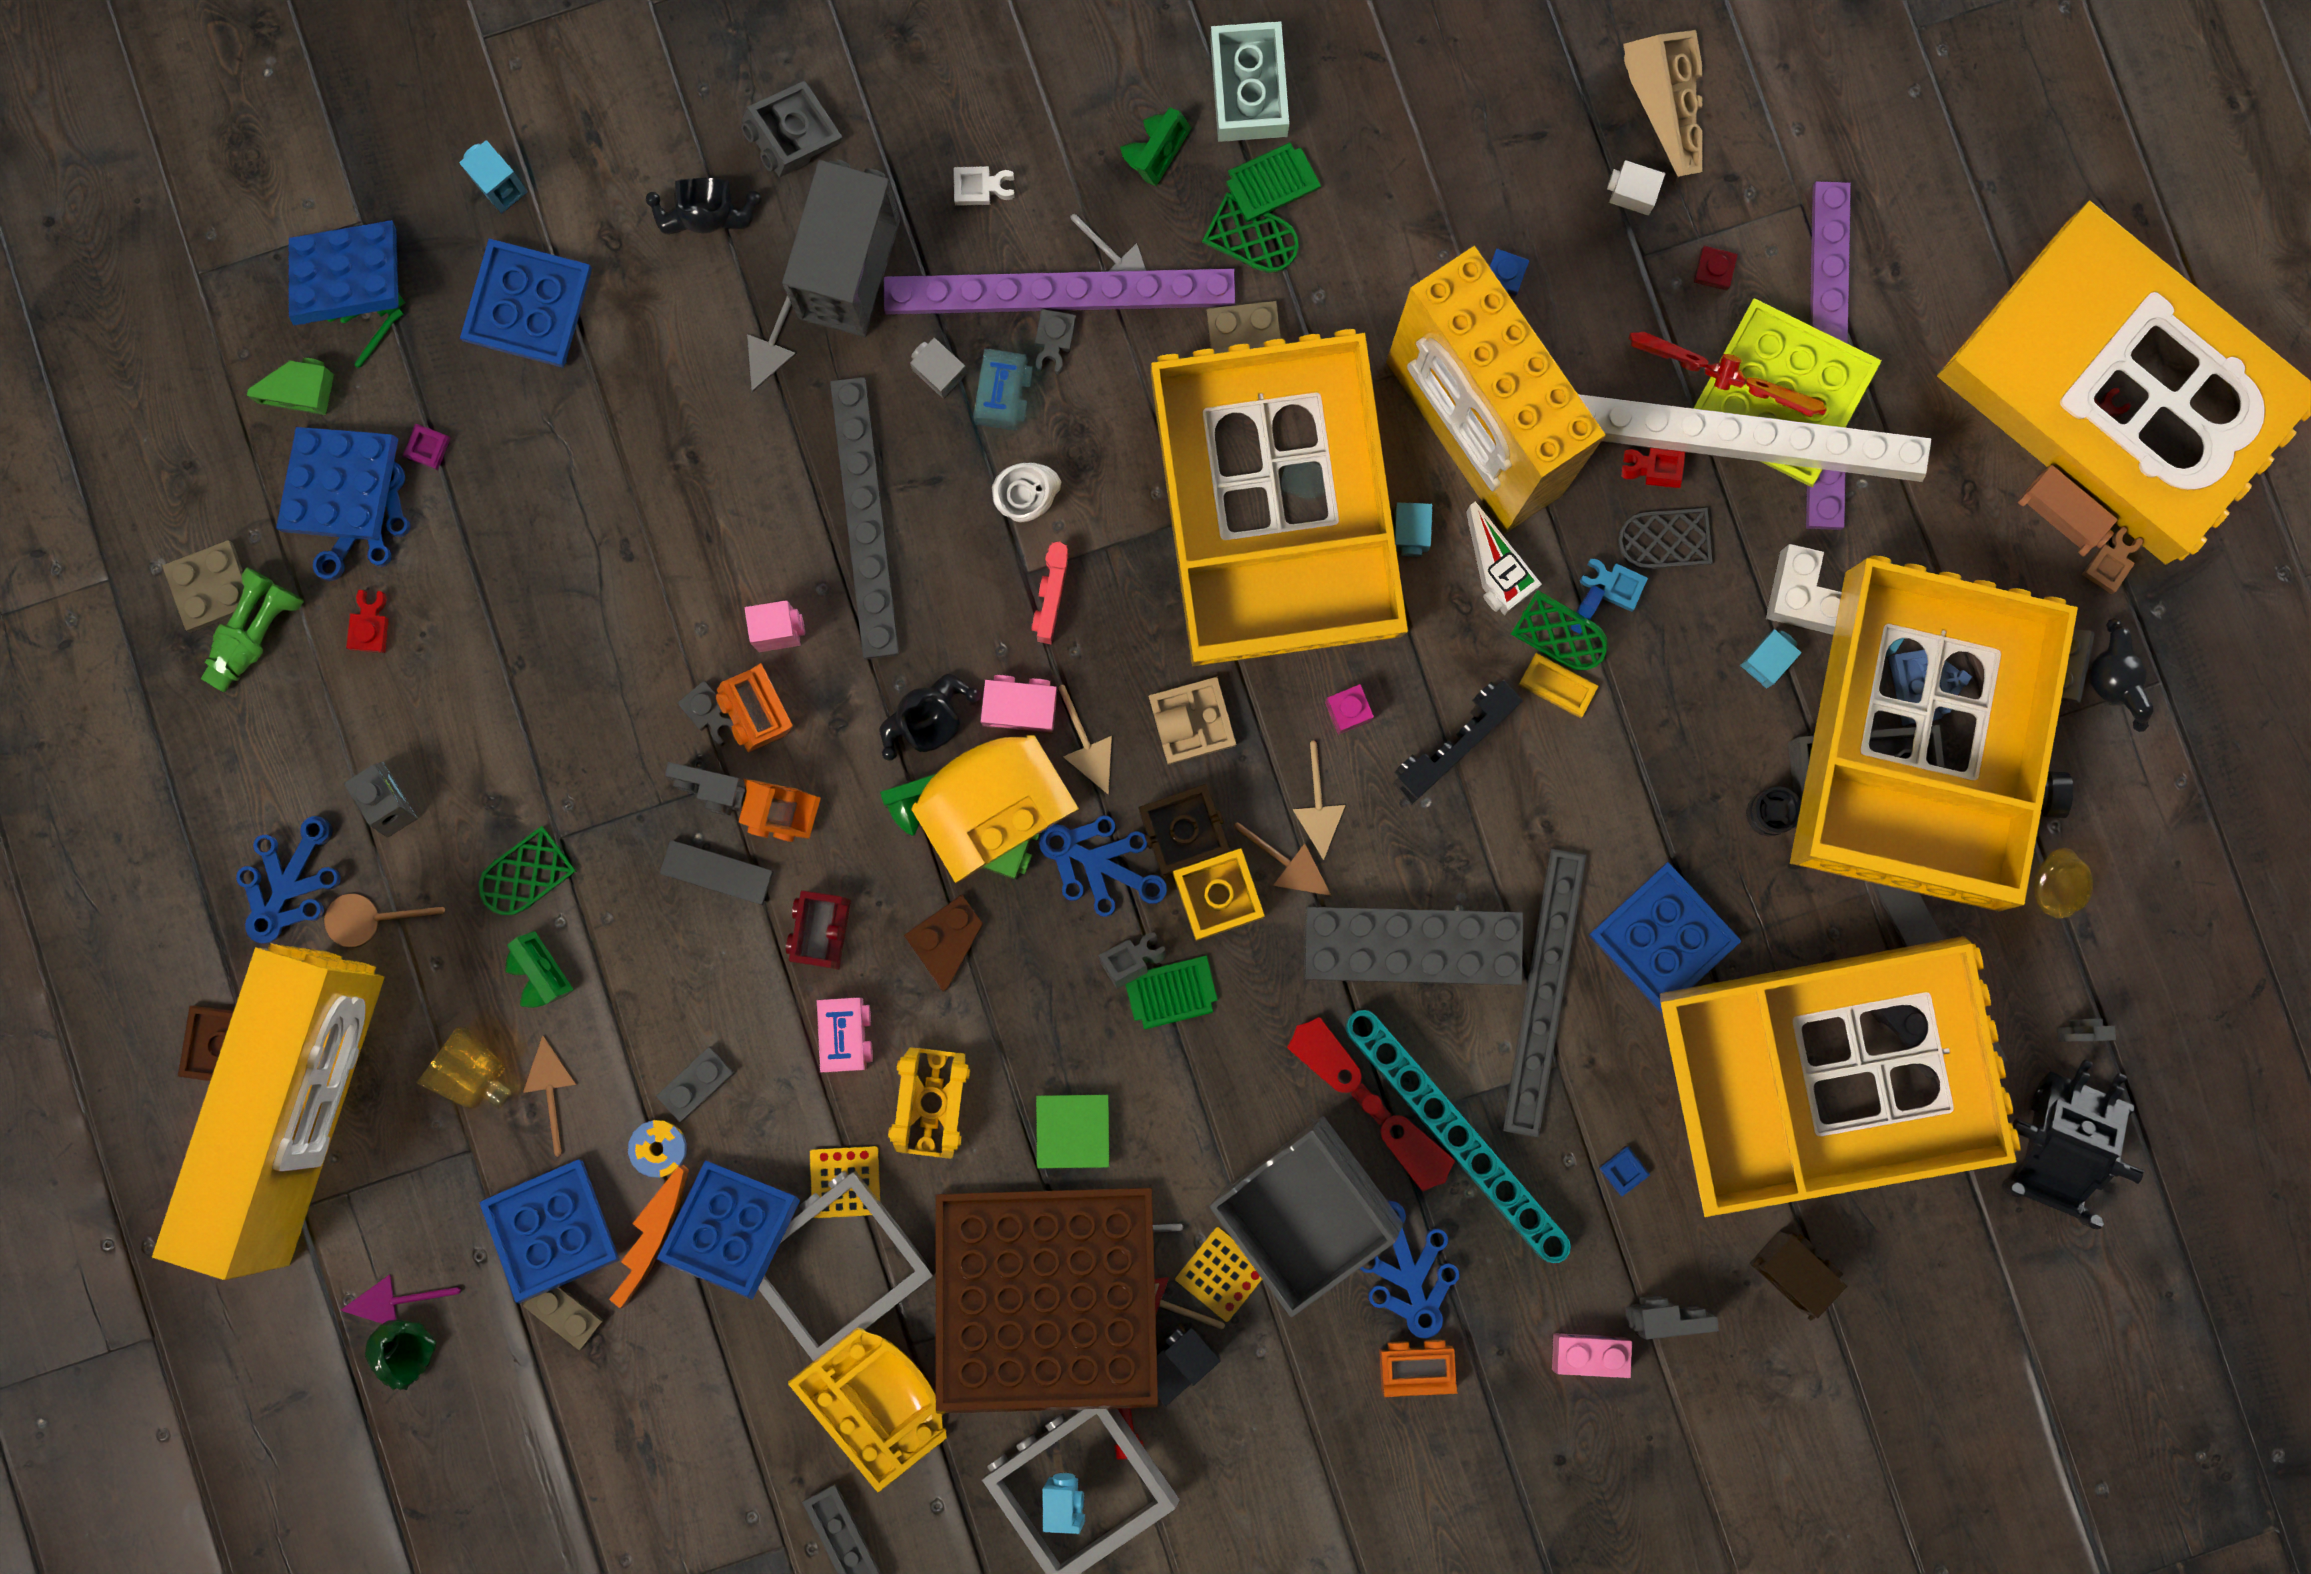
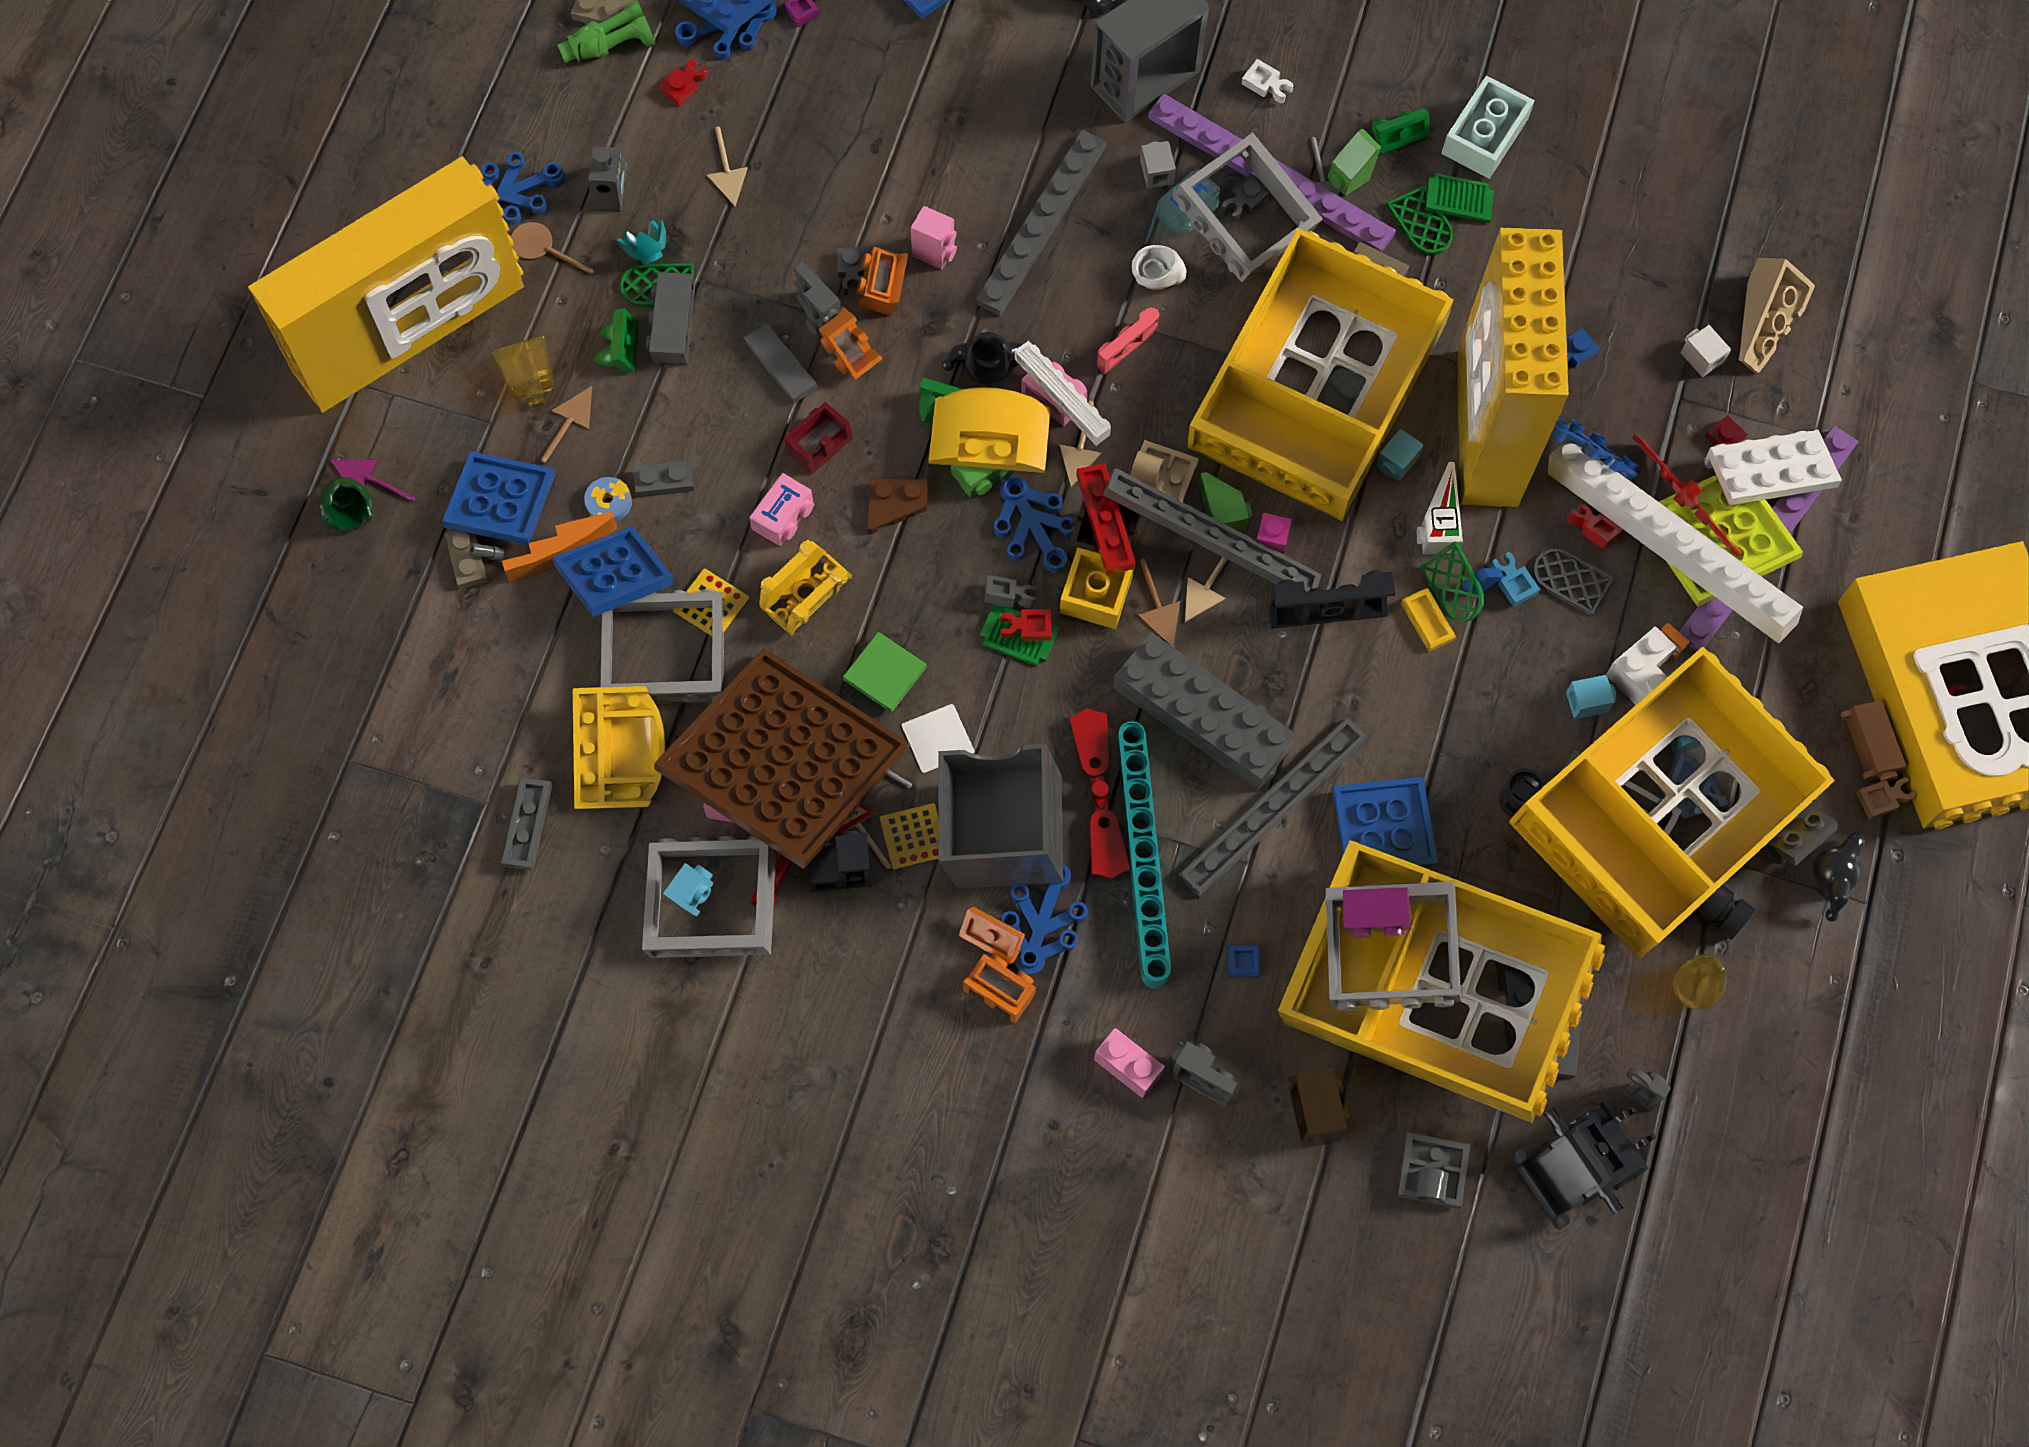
camera: 35 degrees right, 15 degrees down
light grey piece [747,295,796,392] -> none
none -> dark grey piece [469,543,504,561]
none -> teal piece [616,220,666,265]
none -> dark grey brick [646,272,695,365]
none -> tan piece [707,126,748,207]
none -> white sticker [901,704,975,773]
none -> orange plate [959,906,1025,964]
none -> red plate [1000,609,1052,641]
none -> white piece [1015,341,1111,446]
none -> red plate [1076,463,1136,575]
none -> dark grey plate [1103,468,1322,592]
none -> light grey window [1172,133,1323,283]
none -> bright green slope [1198,472,1252,532]
none -> light grey window [1326,882,1461,1011]
none -> bright green slope [1327,128,1381,196]
none -> magenta brick [1343,887,1411,938]
none -> dark grey plate [1397,1132,1470,1209]
none -> blue plant [1550,418,1640,481]
none -> orange tile [1660,623,1690,660]
none -> white bracket [1704,430,1842,505]

